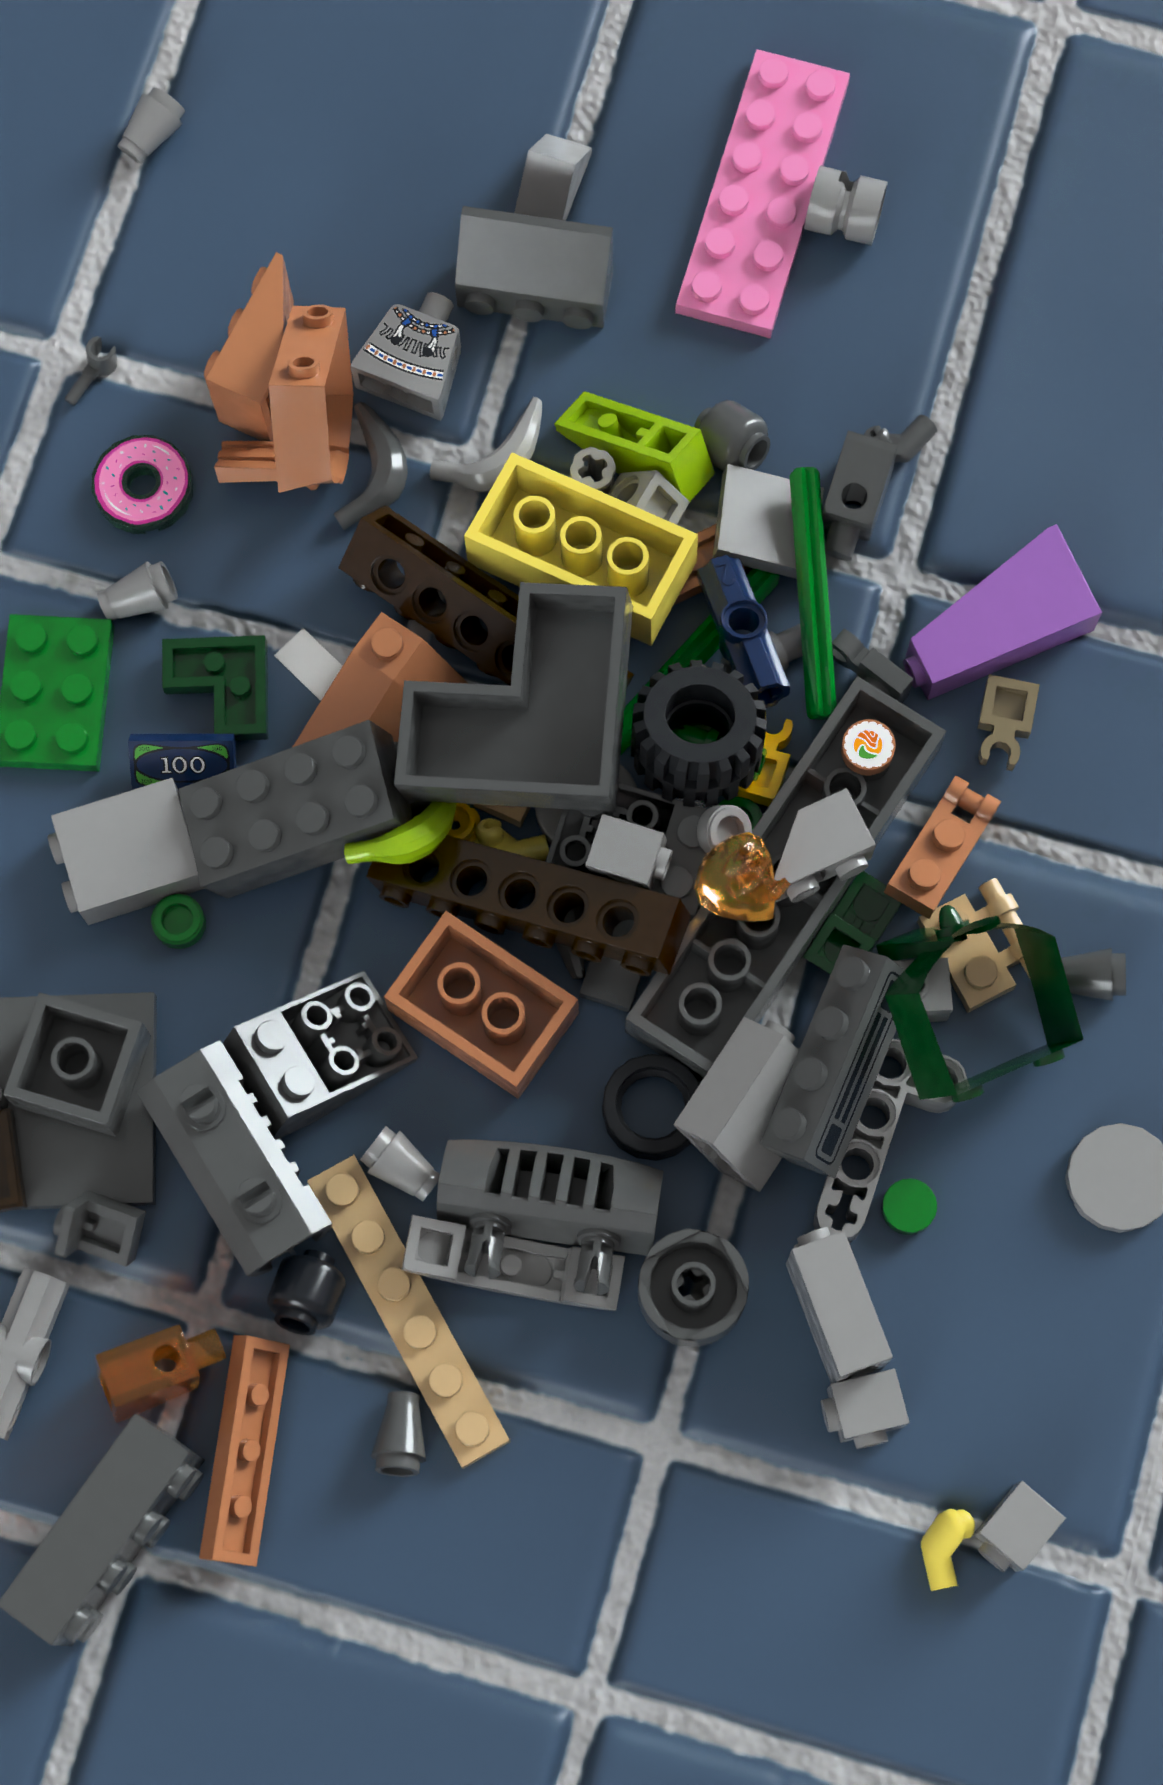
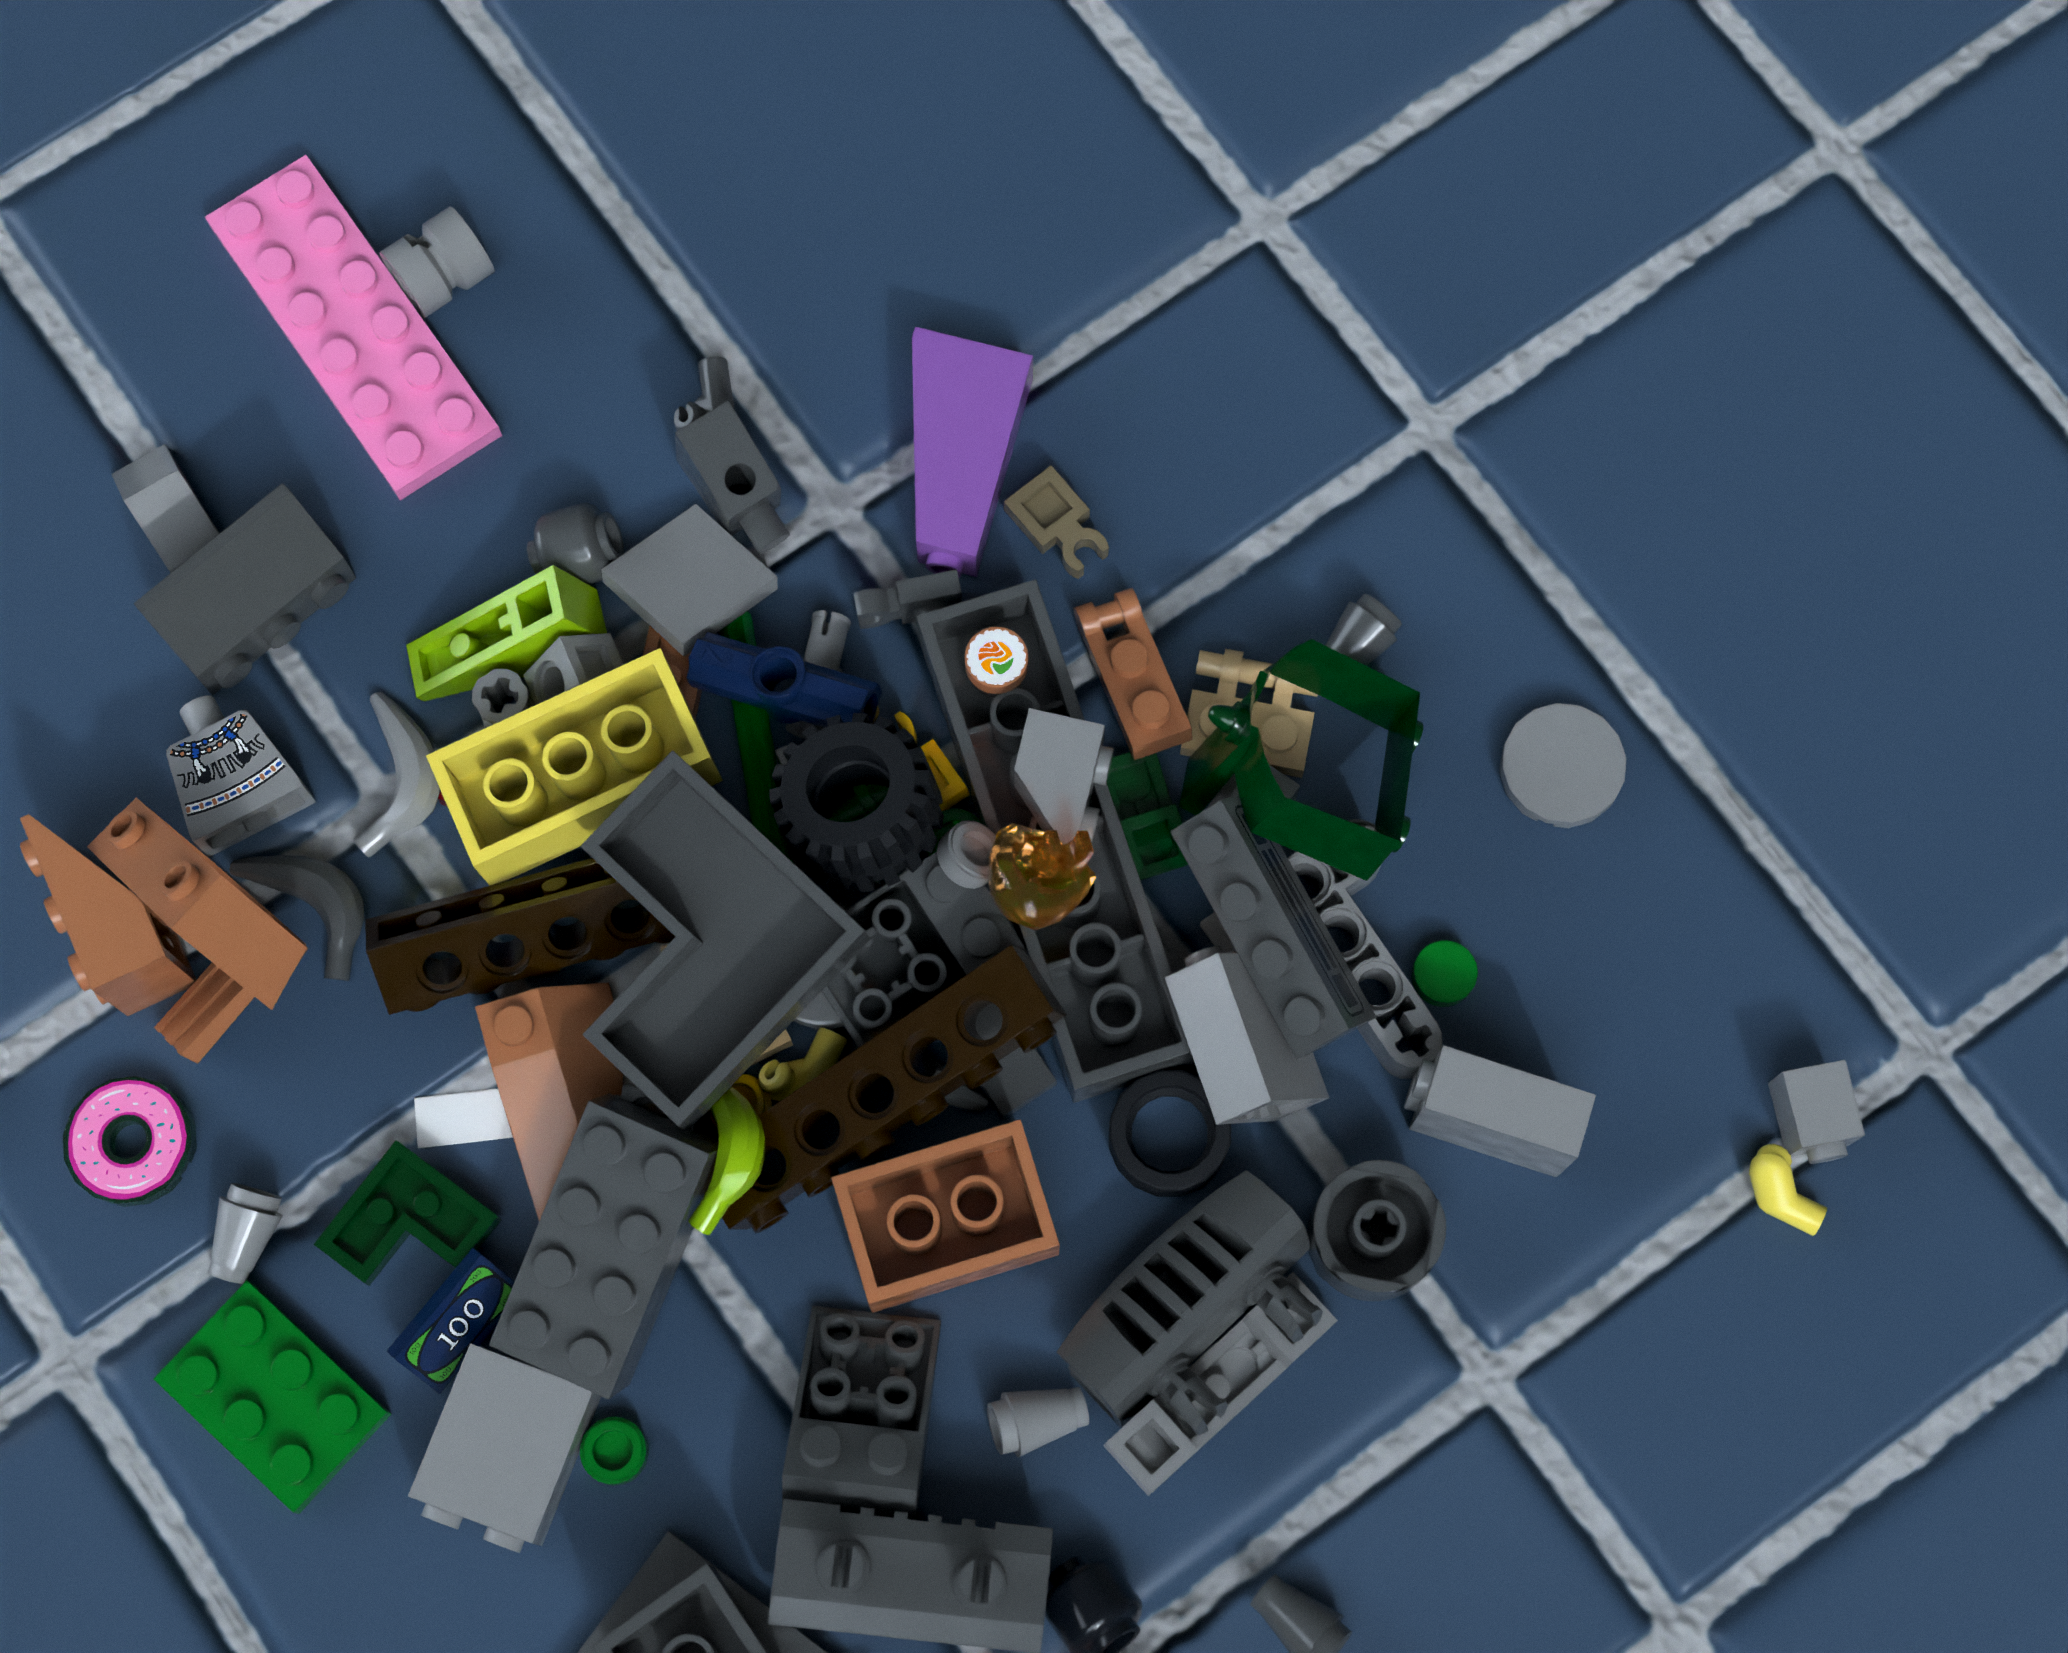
camera: 55 degrees left, 0 degrees up
tan plate [307,1155,511,1469] -> none
light grey brick [585,814,673,890] -> none
green axle [789,467,837,720] -> none
light grey brick [821,1368,910,1449] -> none

